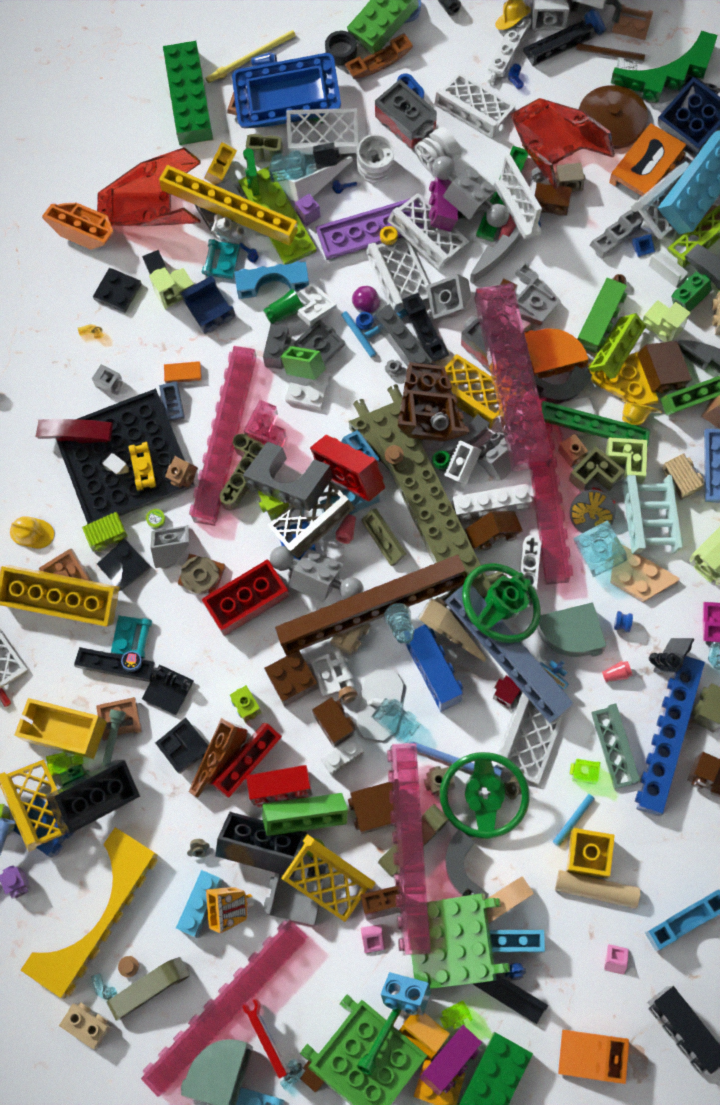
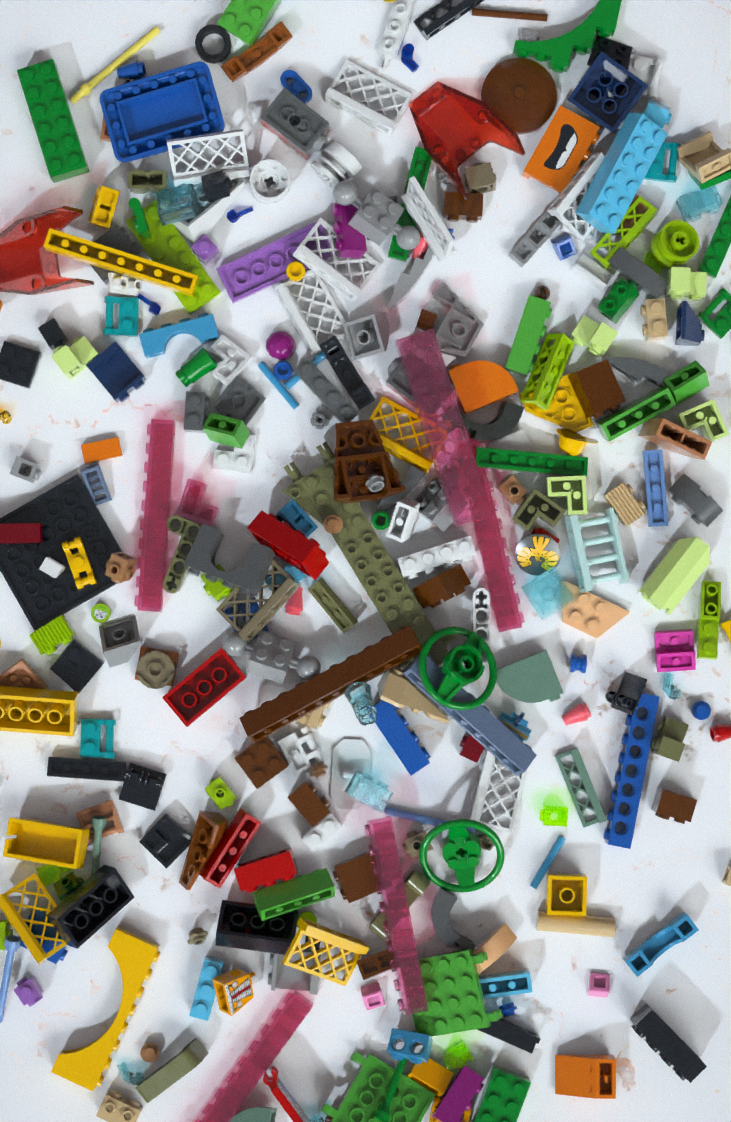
camera: 10 degrees left, 15 degrees up
tile [121,651,142,672] -> none

